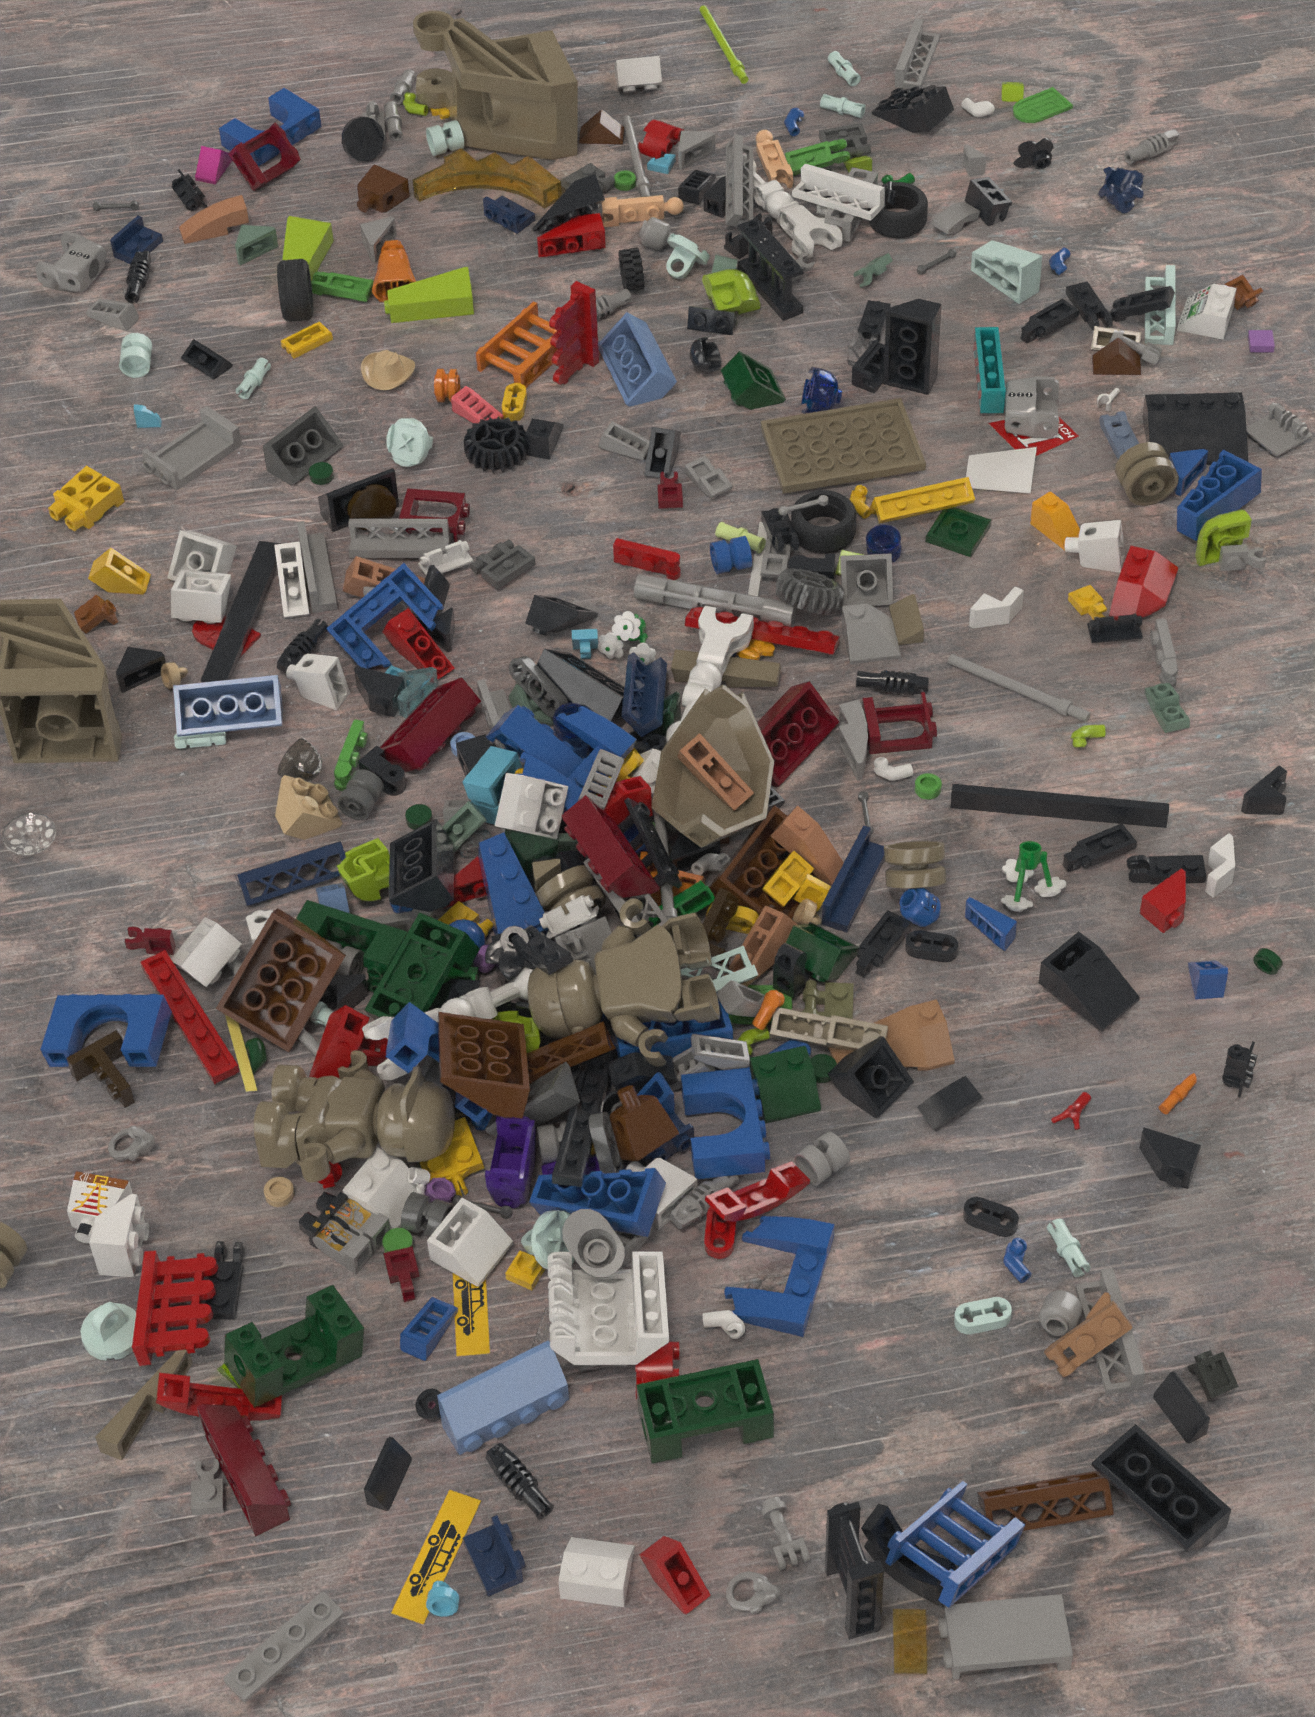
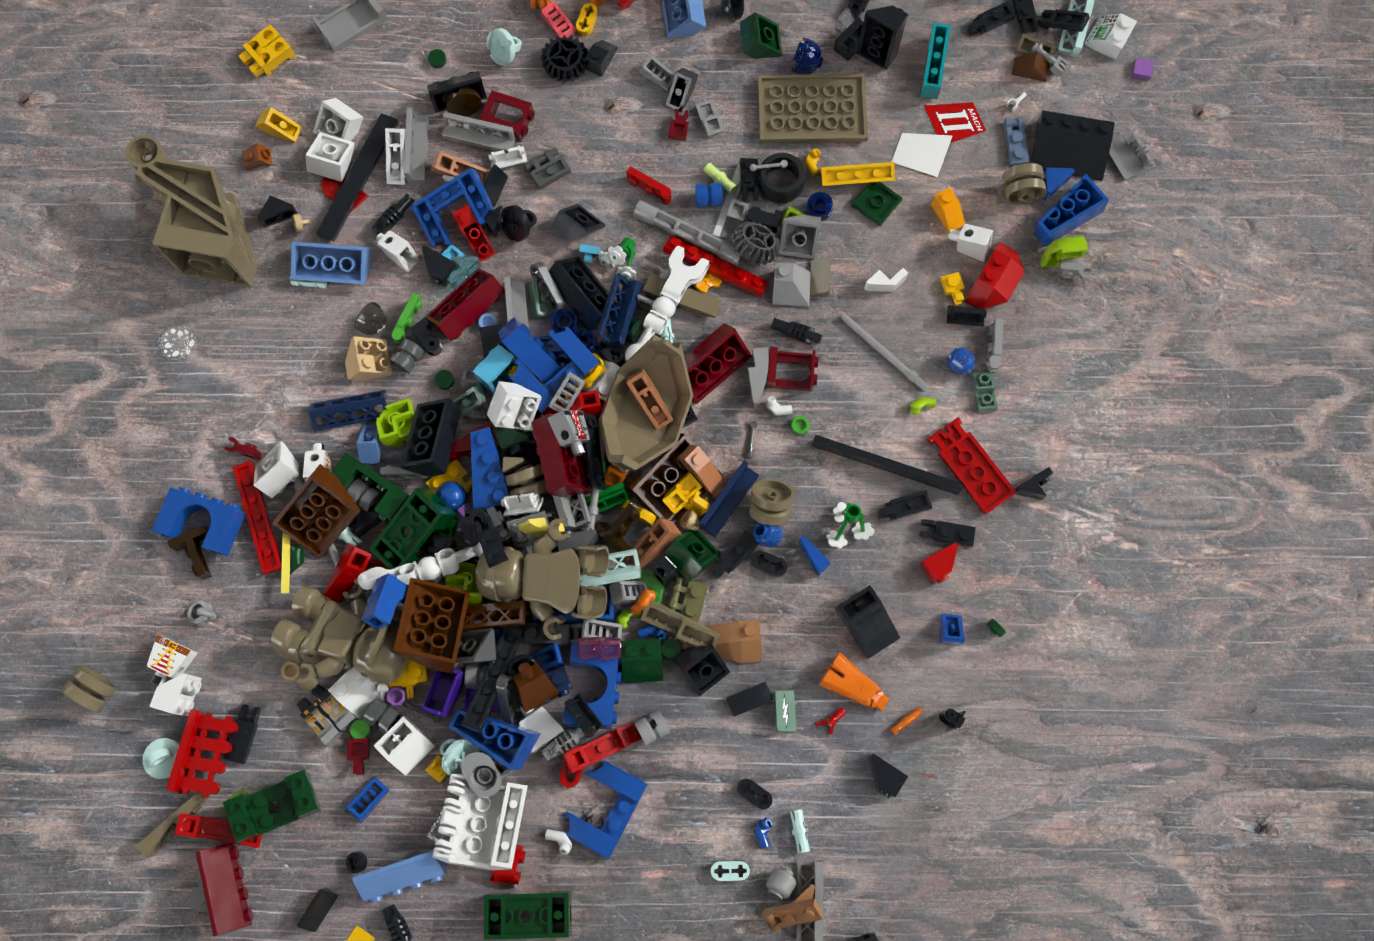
camera: 10 degrees right, 25 degrees up
dark grey slope [263,406,344,486] -> none
yellow sticker [453,1273,490,1357] -> none
light grey piece [1005,376,1059,438] -> none
white slope [1205,833,1235,898] -> none
dark orange bracket [1224,274,1263,310] -> none
none -> black tile [501,205,537,242]
none -> light yellow slope [518,518,565,537]
none -> light grey torso [548,410,590,457]
none -> black hinge [564,693,603,737]
none -> clear pink slope [578,637,621,661]
none -> light grey slope [637,294,655,311]
none -> sand green slope [774,691,797,732]
none -> orange piece [819,652,890,712]
none -> red hinge [927,417,1017,515]
none -> blue head [947,347,975,375]

